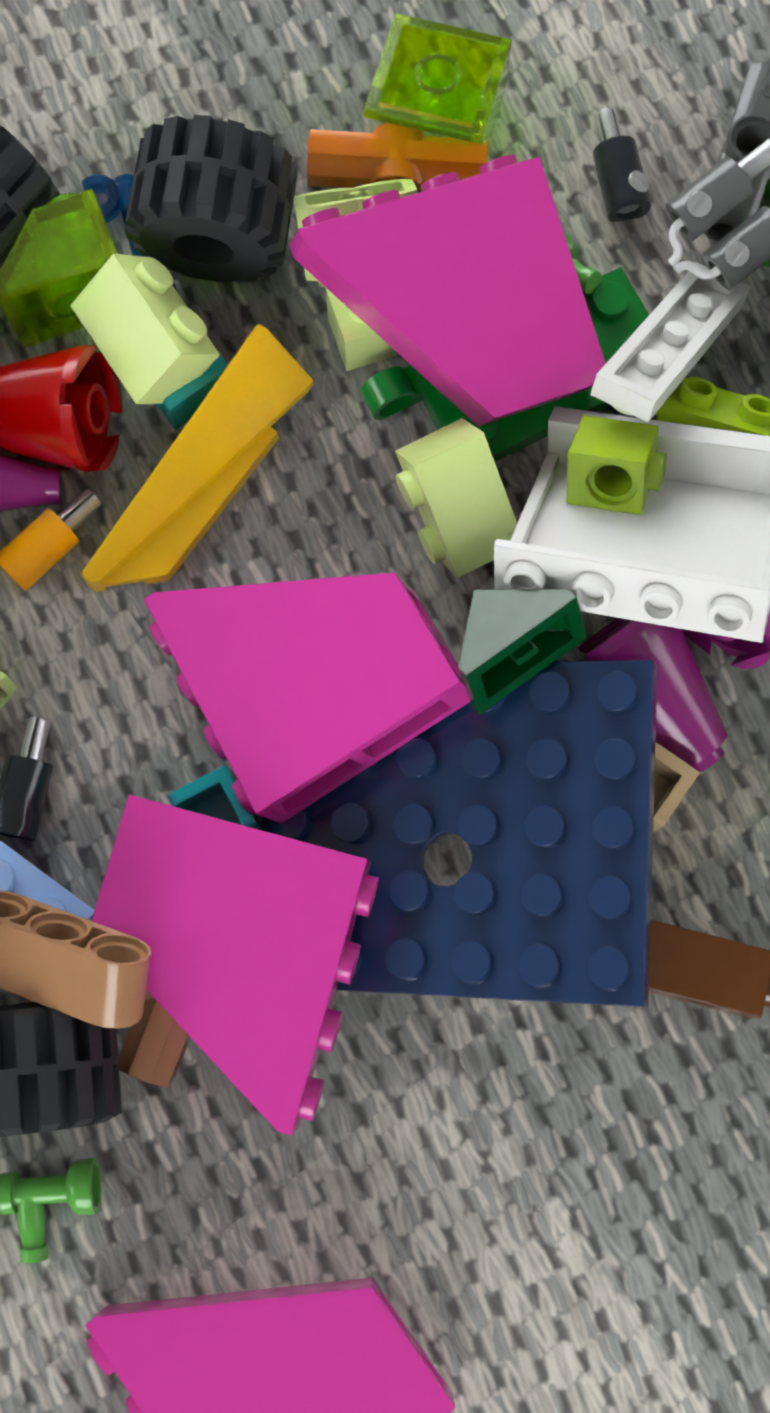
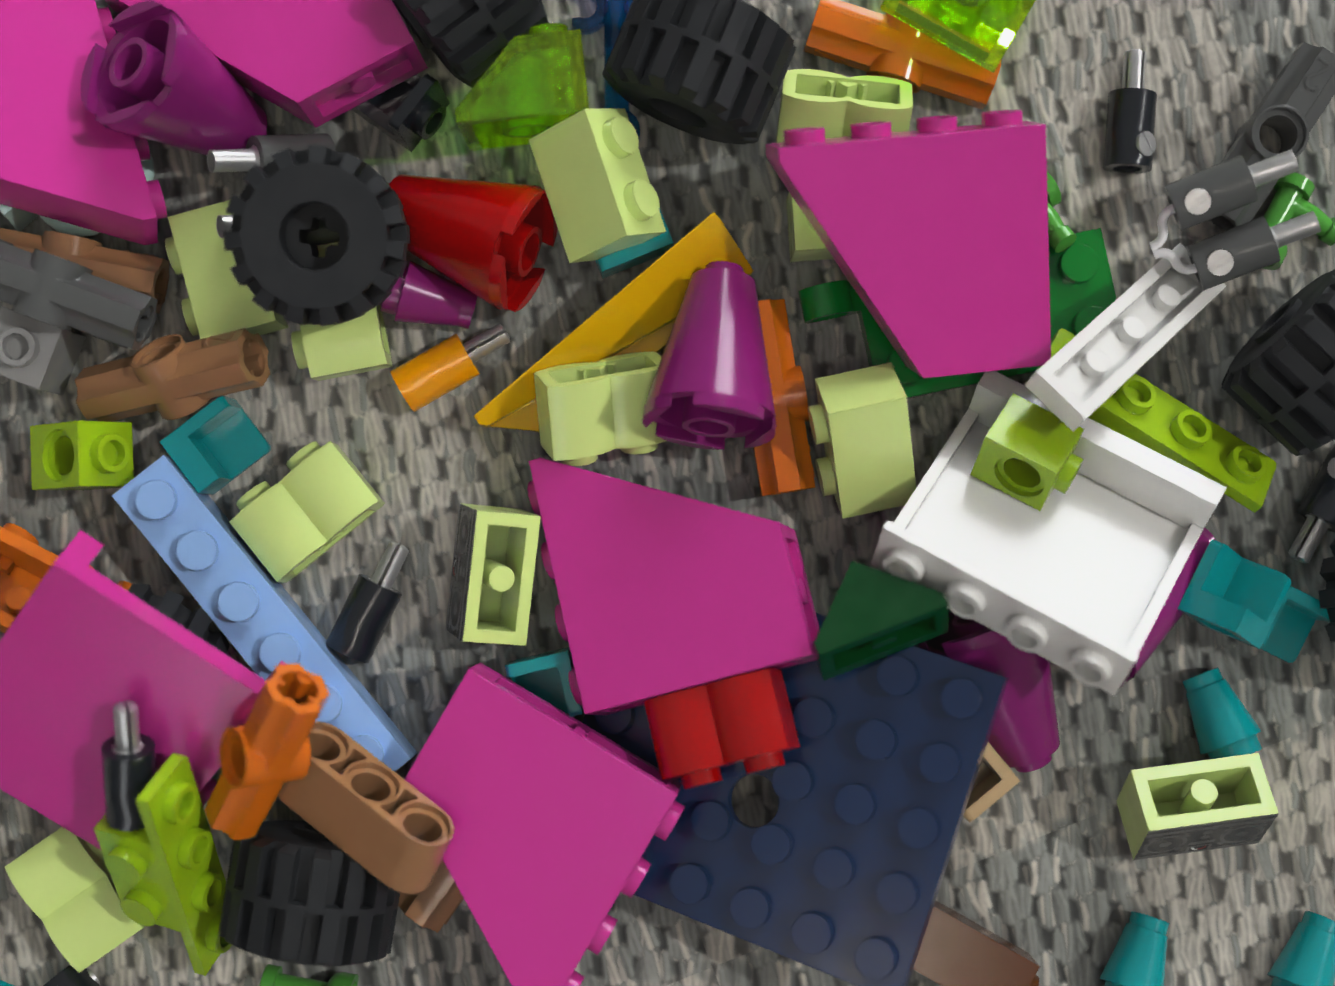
camera: 15 degrees right, 10 degrees up
none -> yellowish green brick [445,503,541,646]
none -> yellowish green brick [534,352,666,466]
none -> magenta cone [642,261,776,450]
none -> red brick [644,668,801,790]
none -> orange piece [753,299,816,497]

